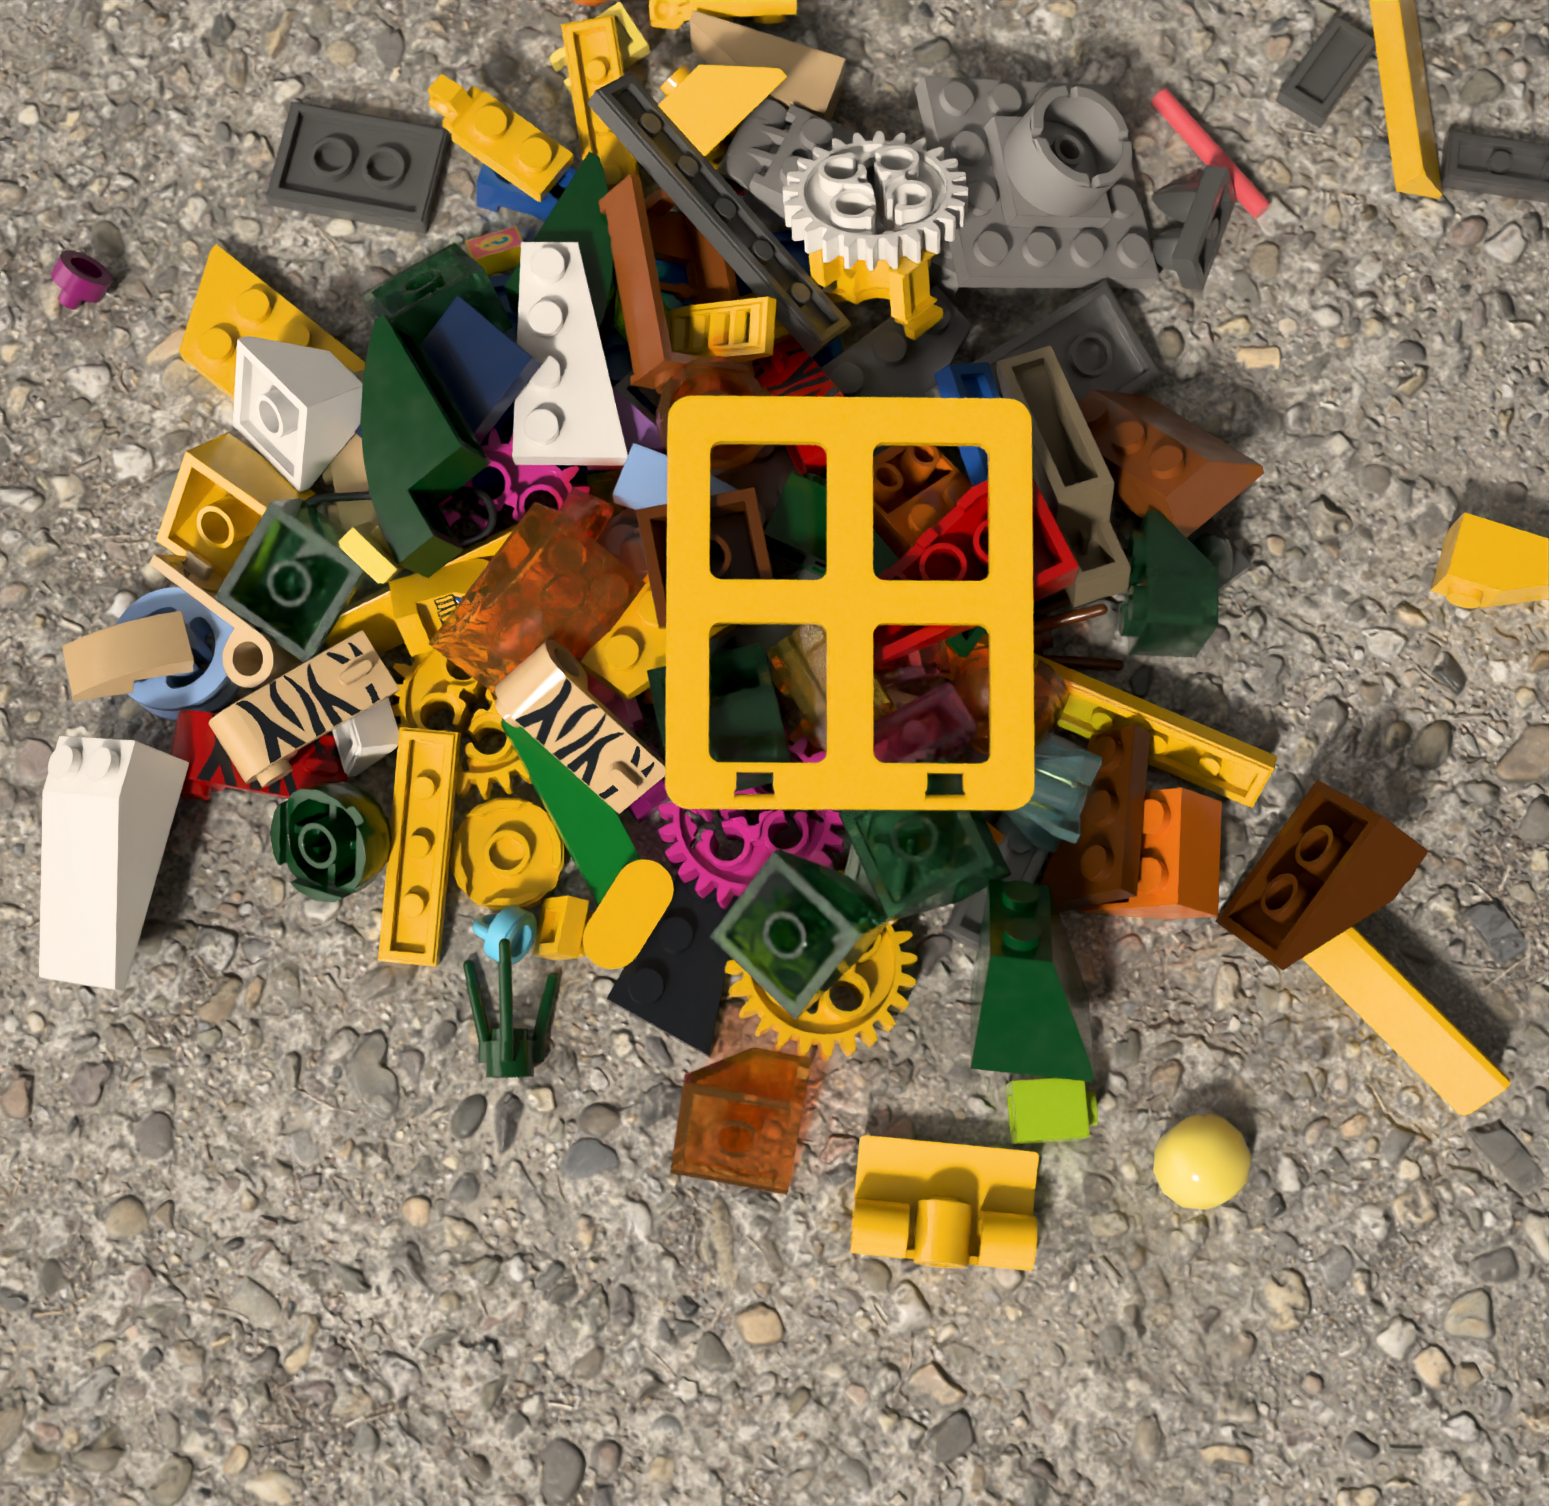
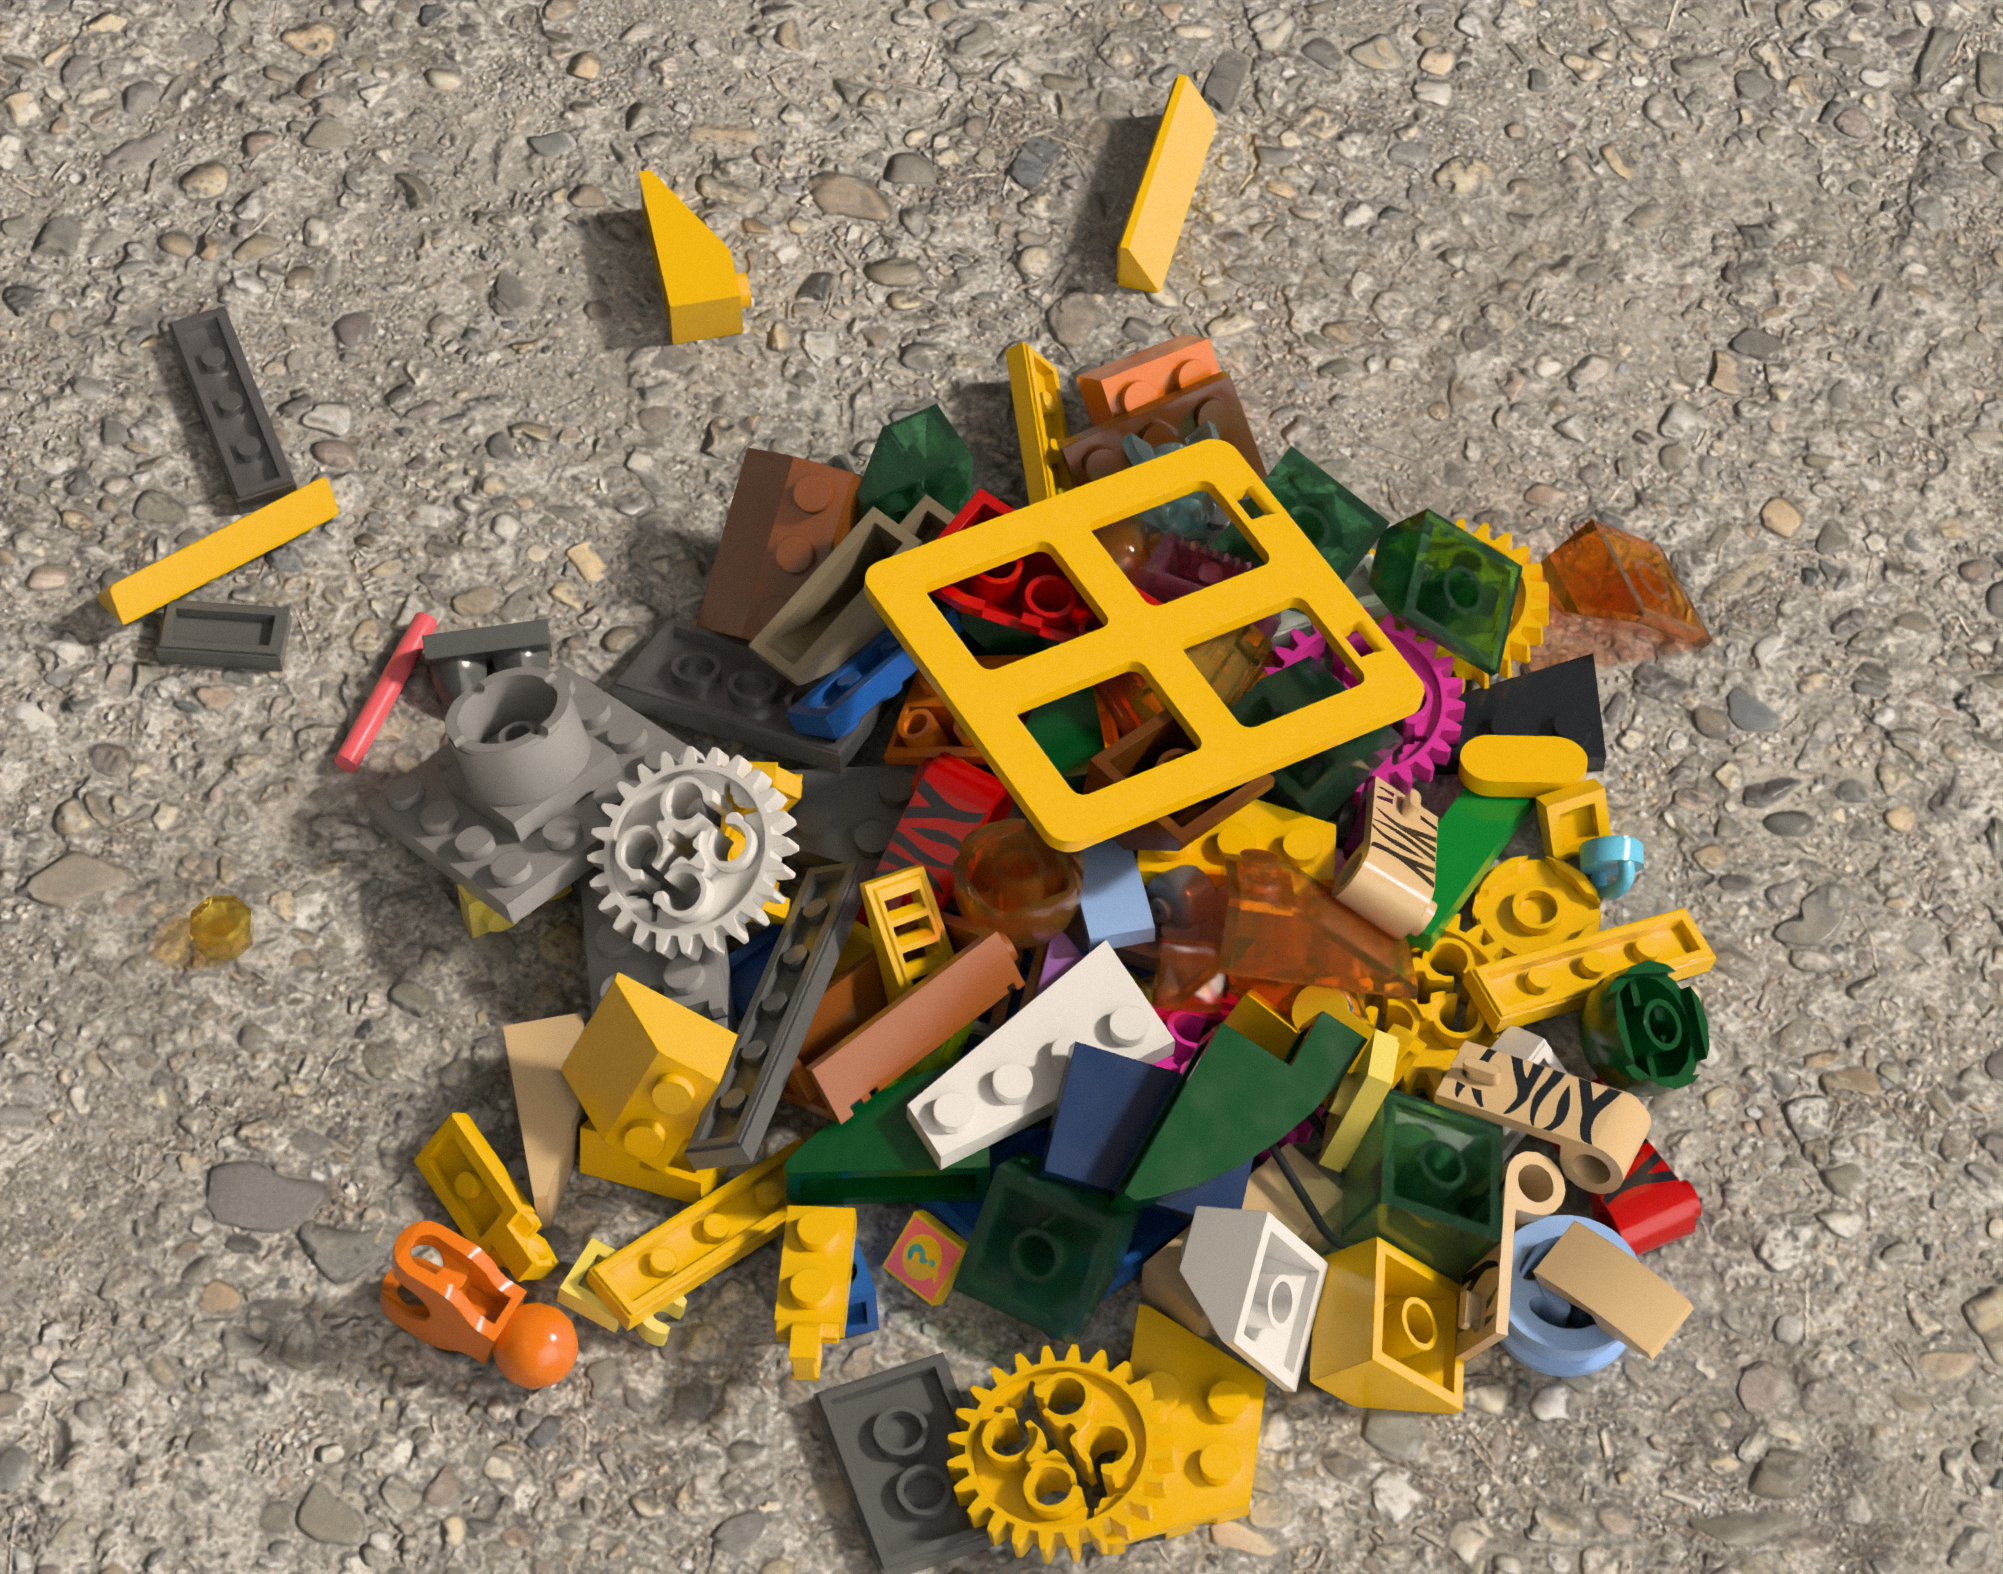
camera: 120 degrees left, 20 degrees down
white slope [39,736,189,992] -> none
dark green plant [463,938,559,1078] -> none
yellow panel [850,1135,1039,1271] -> none
dark green slope [970,879,1094,1082] -> none
lime brick [1005,1078,1098,1145] -> none
light yellow hair [1153,1113,1252,1210] -> none
reddish brown slope [1215,779,1429,970] -> none
none -> yellow gear [947,1344,1175,1564]

